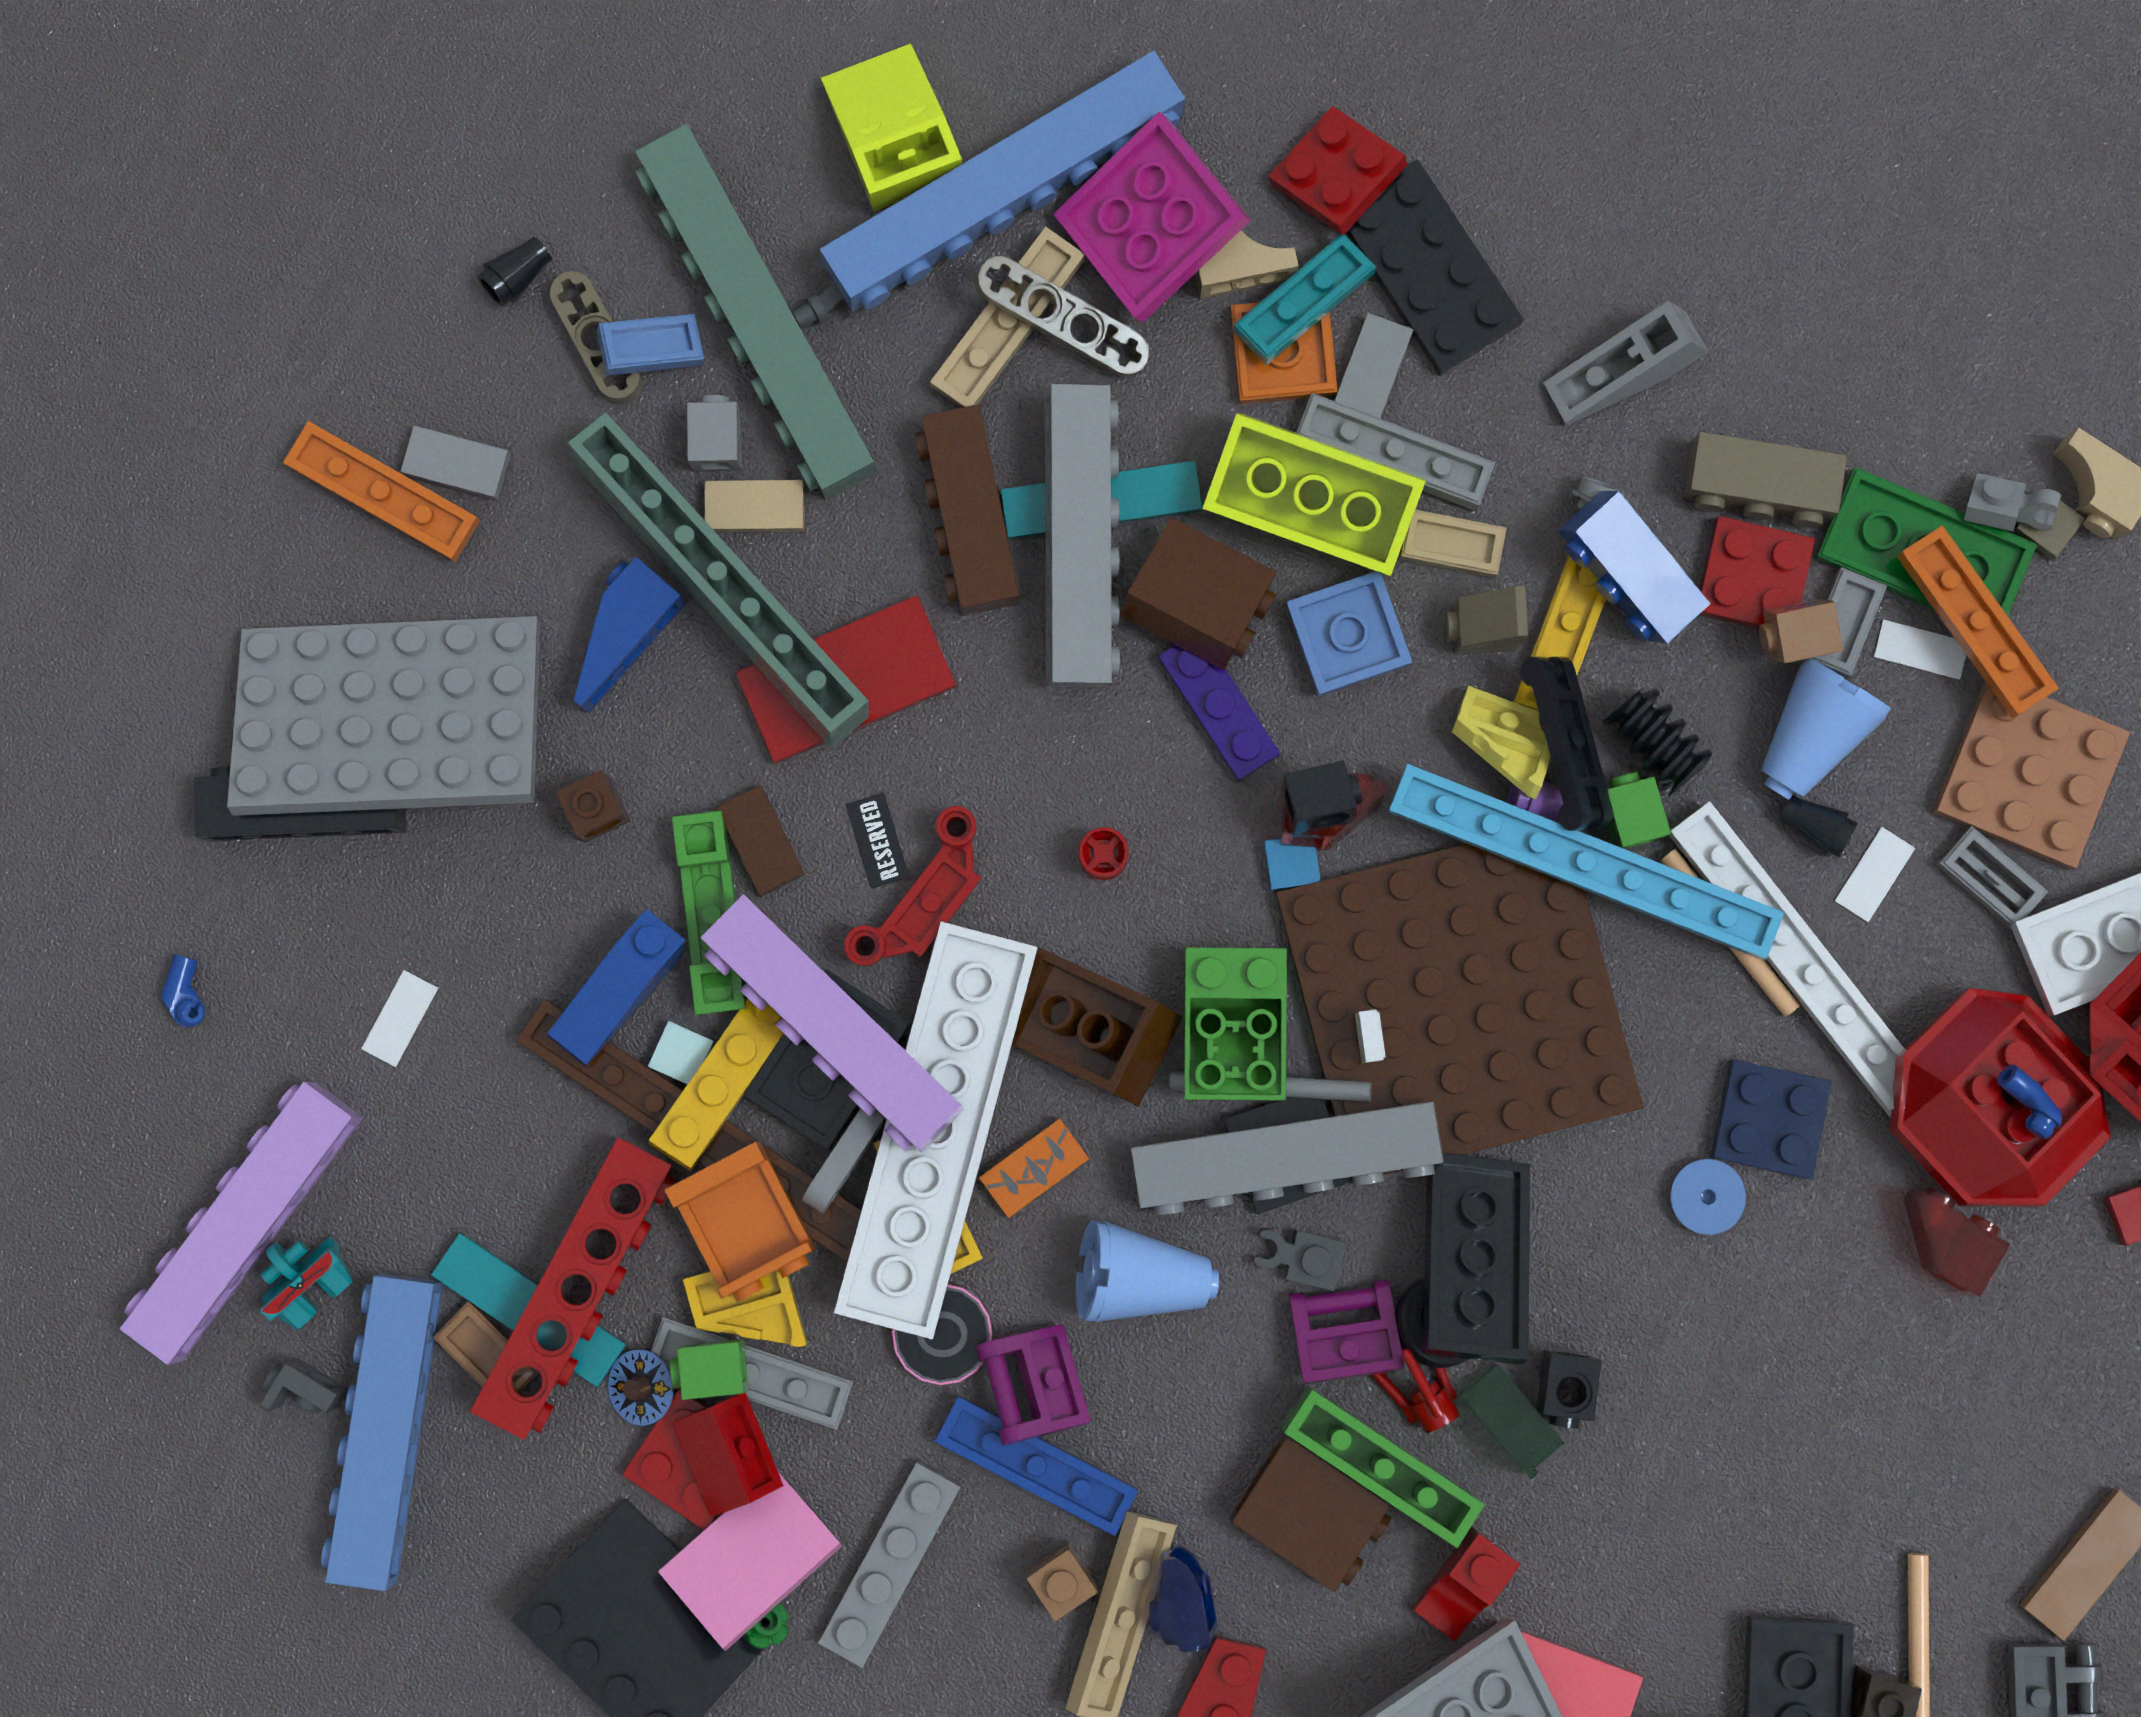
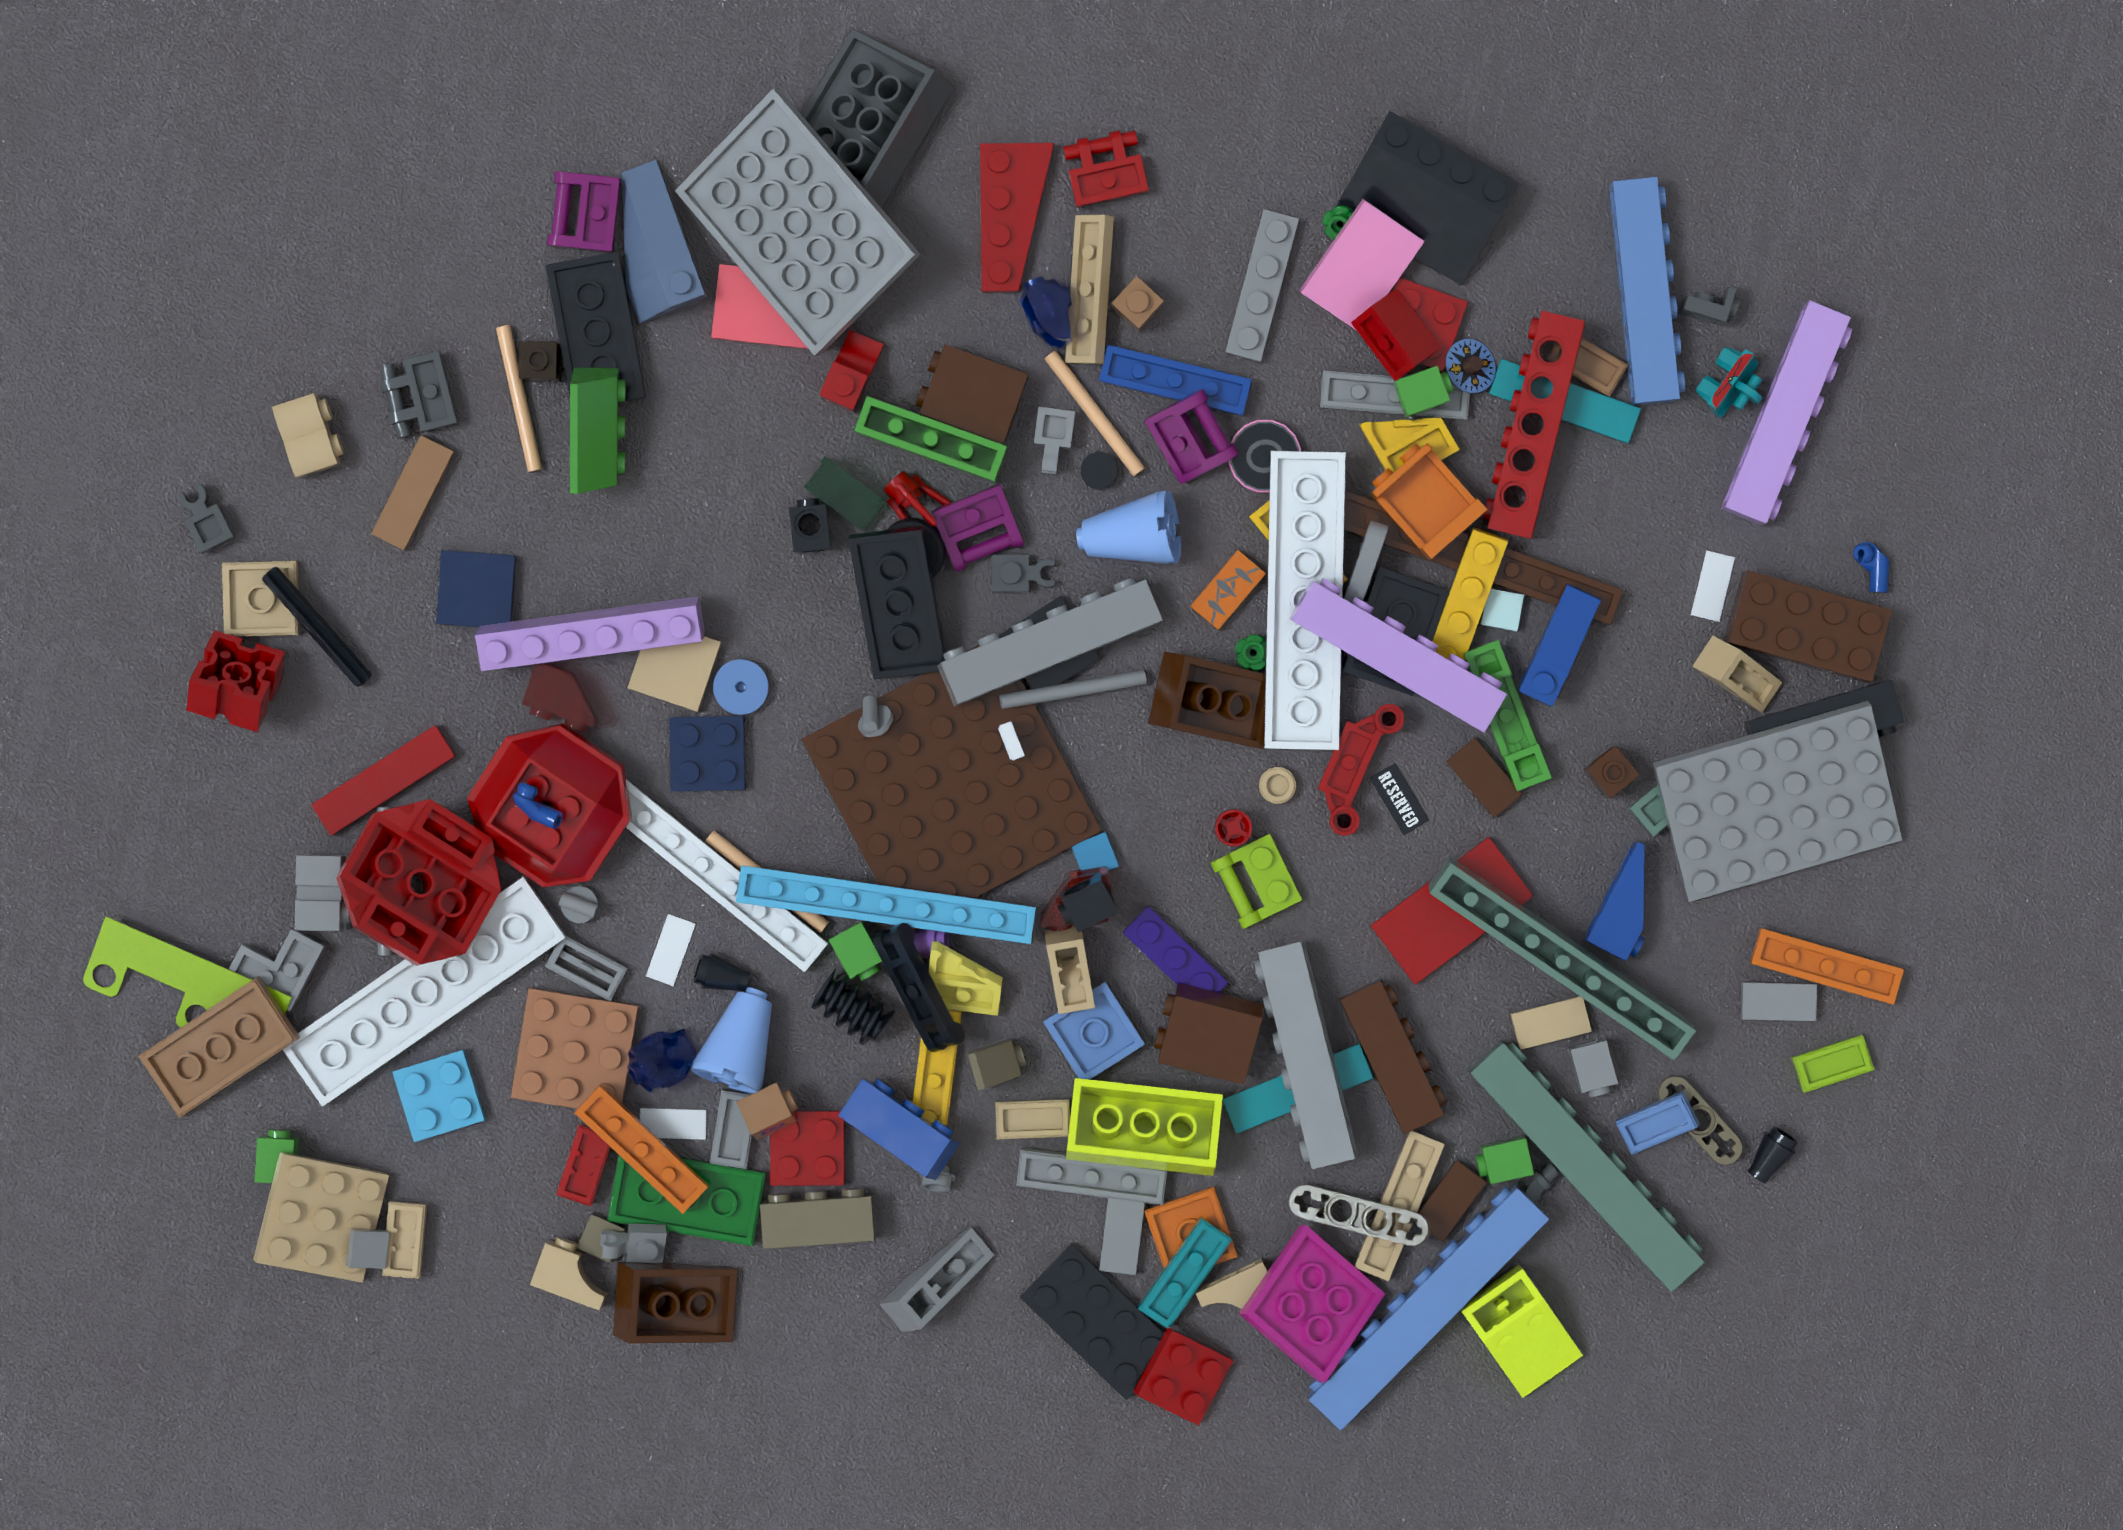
camera: 160 degrees right, 5 degrees up
bright green slope [1183,947,1287,1100] -> none
none -> dark blue tile [436,550,516,627]
none -> lavender brick [475,596,705,671]
none -> red plate [556,1124,611,1206]
none -> light grey plate [558,886,598,923]
none -> bright green slope [570,367,626,494]
none -> reddish brown slope [613,1262,738,1344]
none -> clear blue hand [627,1029,699,1092]
none -> tan tile [628,636,722,712]
none -> light grey plate [858,695,893,737]
none -> light grey plate [1034,407,1075,475]
none -> light nougat bar [1044,350,1145,477]
none -> tan arch [1044,925,1095,1014]
none -> black tile [1081,452,1117,490]
none -> lime plate [1210,834,1302,929]
none -> green plate [1235,634,1267,671]
none -> tan tile [1259,767,1296,804]
none -> reddish brown tile [1414,1160,1487,1242]
none -> bright green brick [1475,1136,1534,1184]
none -> sand green plate [1628,784,1668,837]
none -> tan arch [1692,635,1782,713]
none -> reddish brown brick [1723,570,1892,683]
none -> lime tile [1791,1034,1875,1093]

